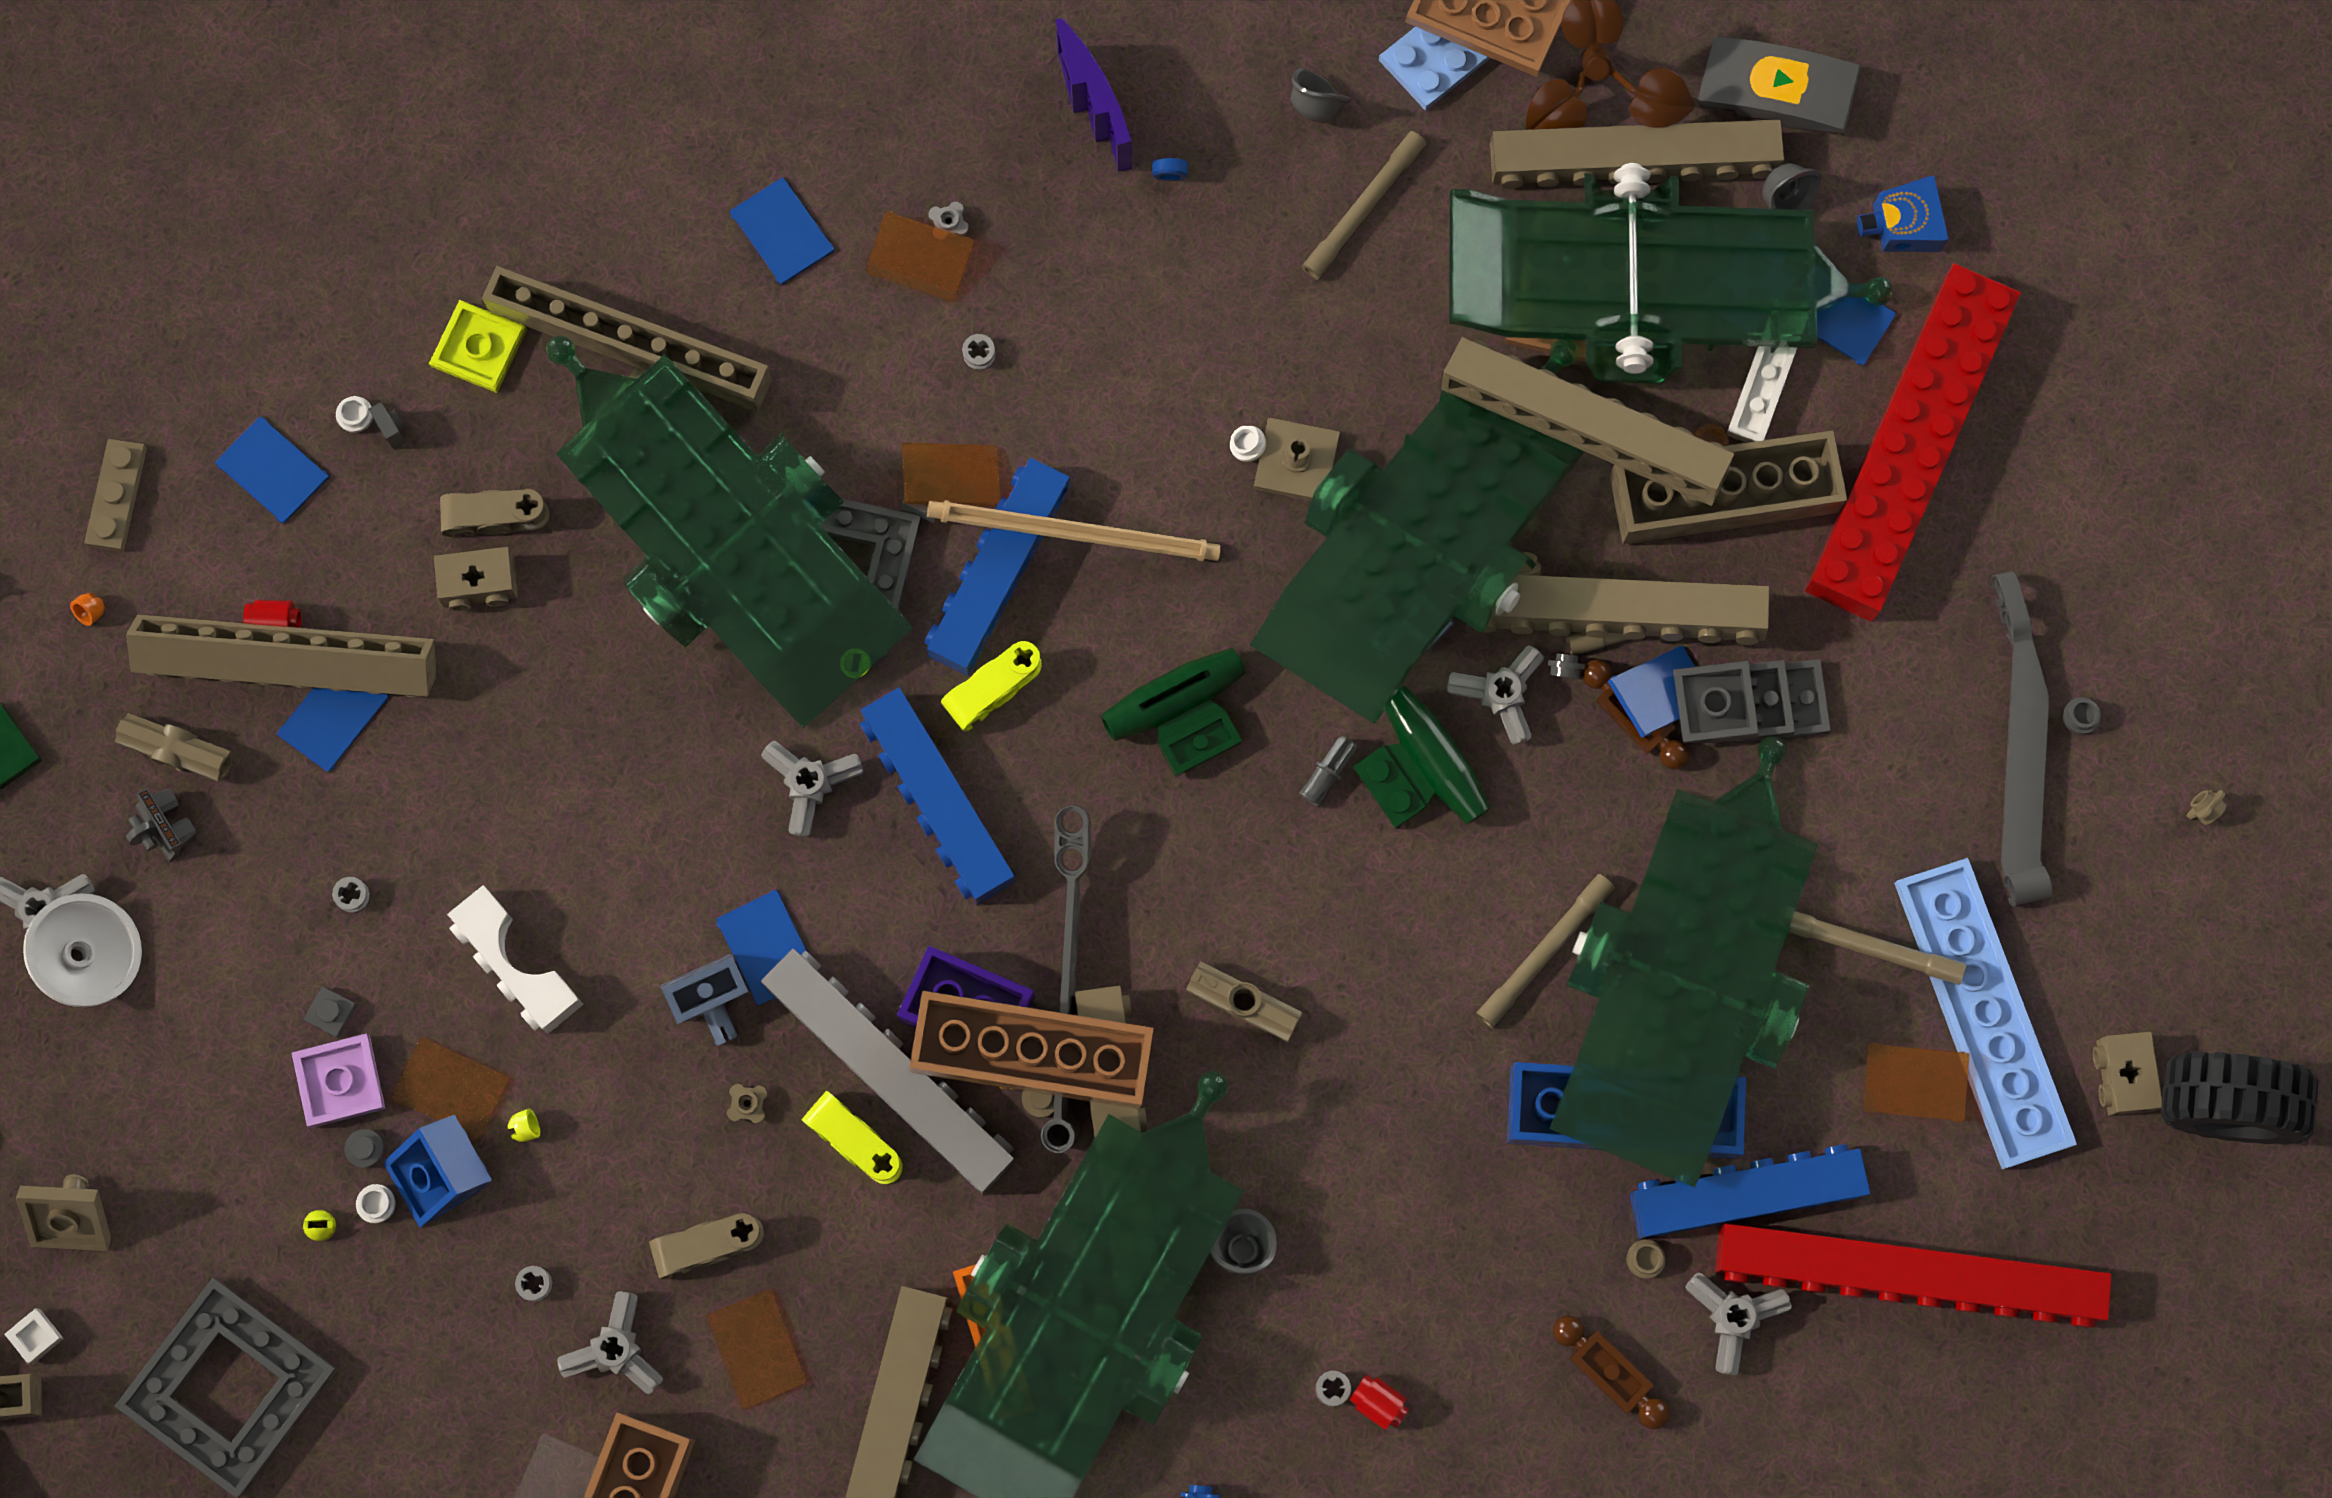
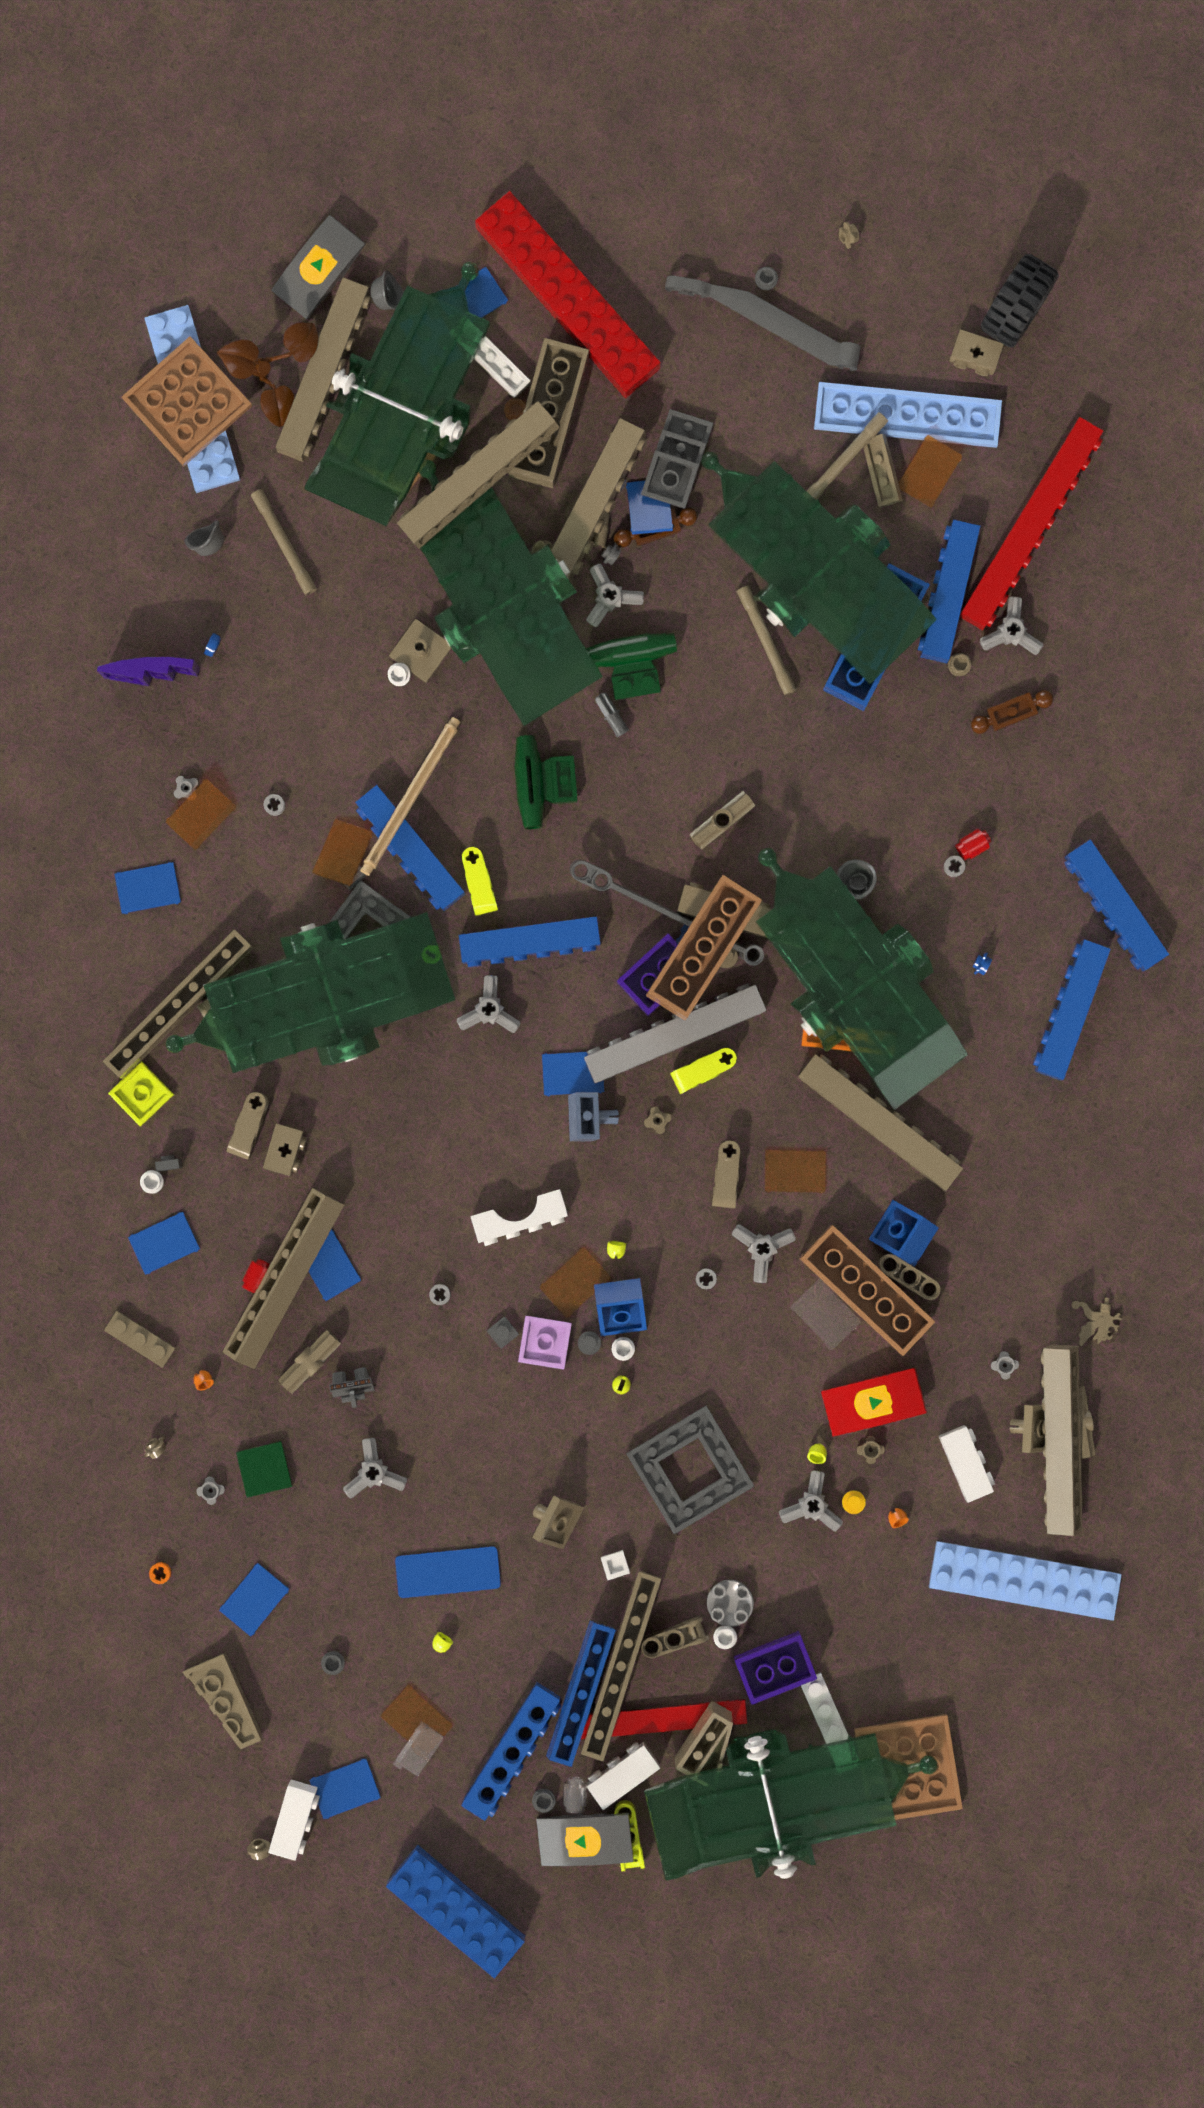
camera: 60 degrees left, 10 degrees up
white dish [23,893,142,1007] -> none
blue torso [1857,176,1948,252] -> none
none -> dark tan plate [863,434,903,508]

